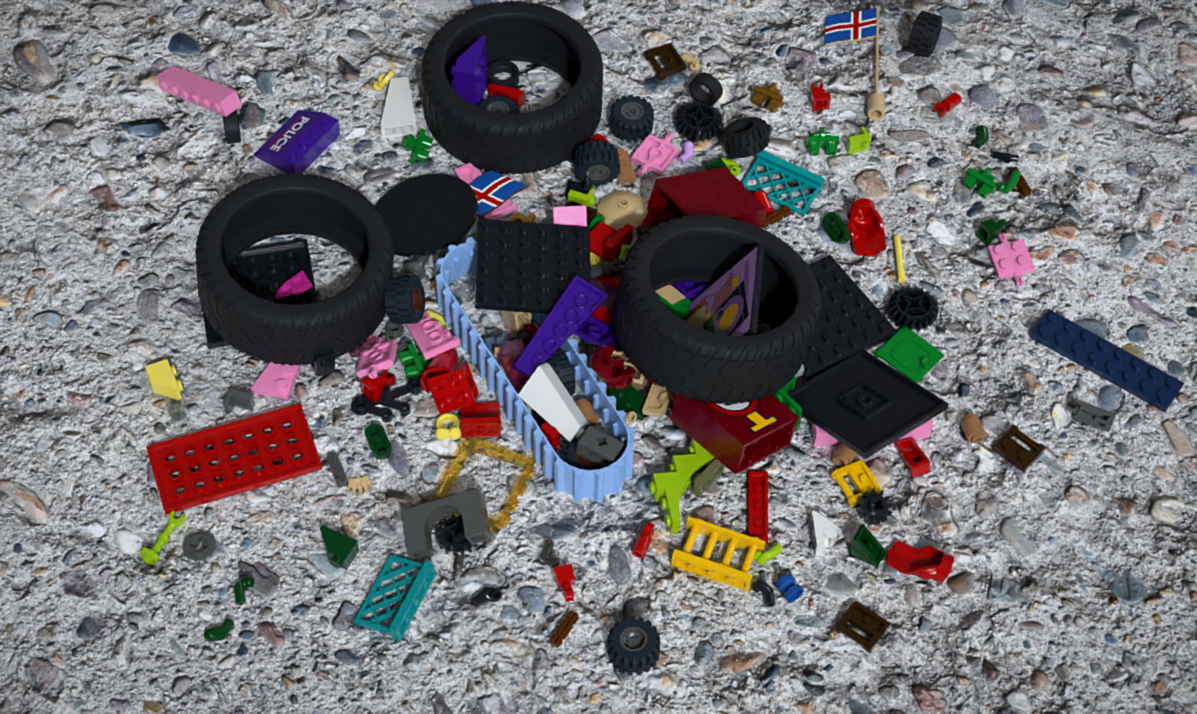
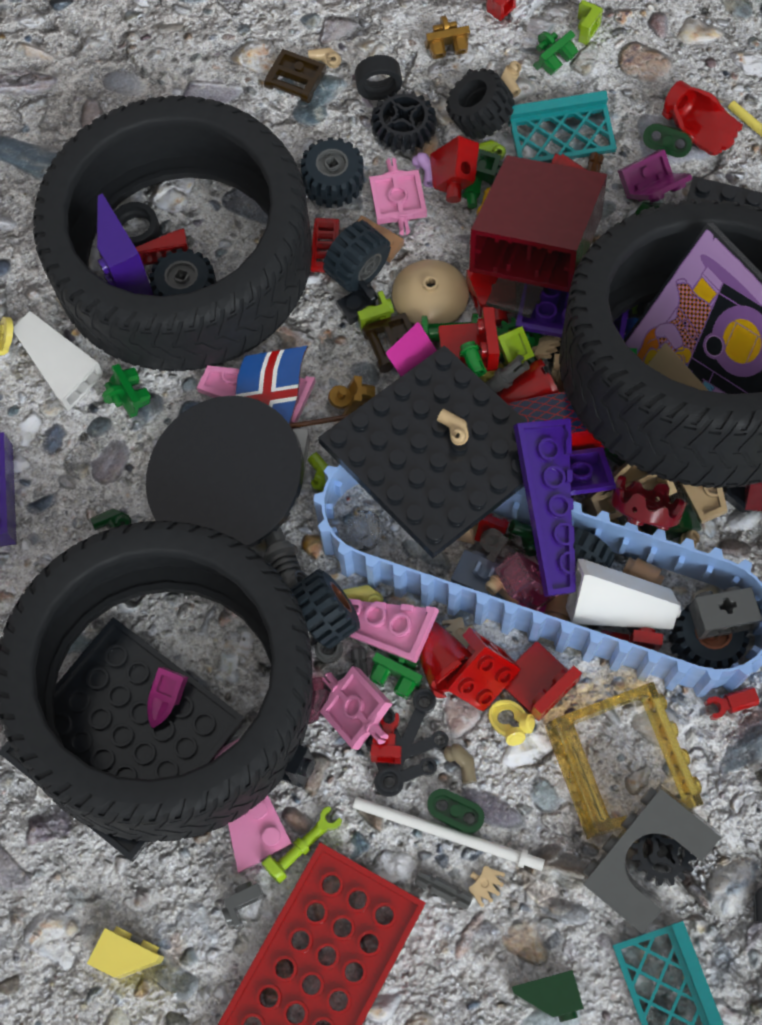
camera: 35 degrees left, 15 degrees up
none -> lime piece [261,806,342,884]
none -> white bar [353,797,545,871]
none -> red torso [430,136,479,203]
none -> tan arm [437,409,469,445]
none -> dark tan arm [444,744,477,784]
none -> green pin [459,341,487,377]
none -> tan arm [501,61,522,98]
none -> magenta bracket [618,149,692,203]
none -> red bar [704,686,759,720]

